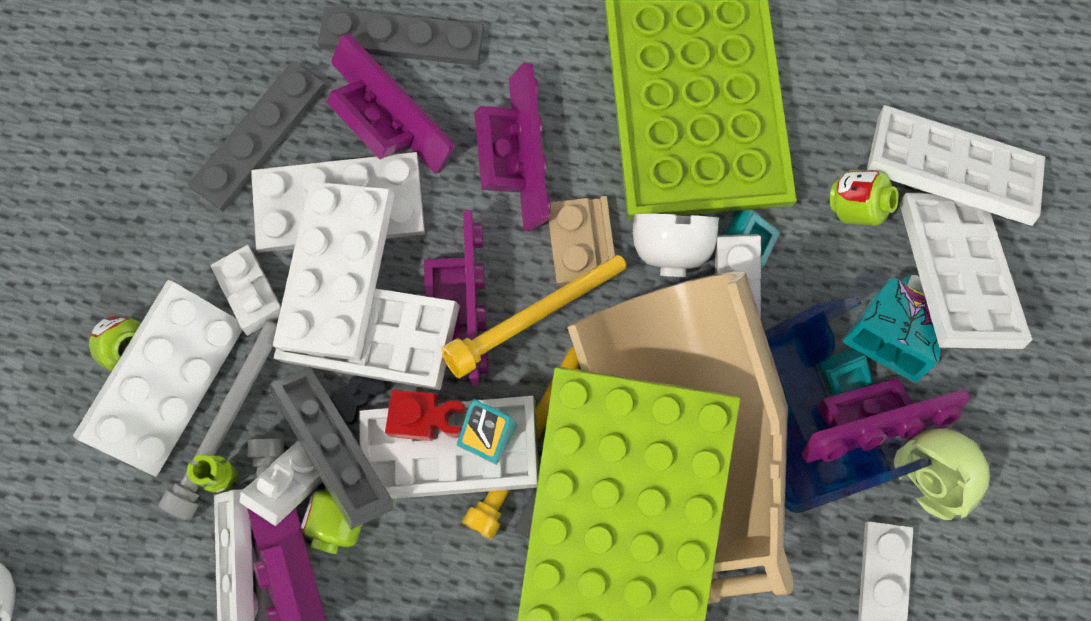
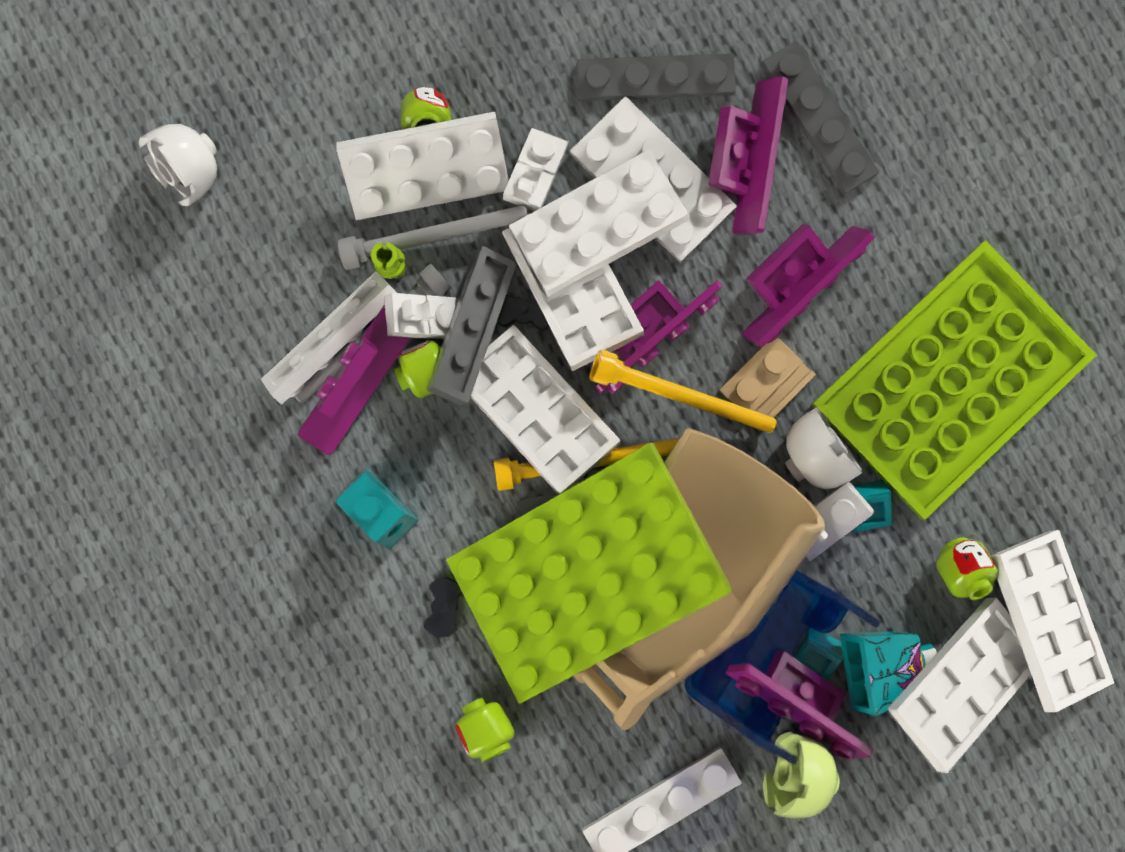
camera: 55 degrees right, 10 degrees up
red plate [385,390,468,441] -> none
slope [456,399,517,465] -> none

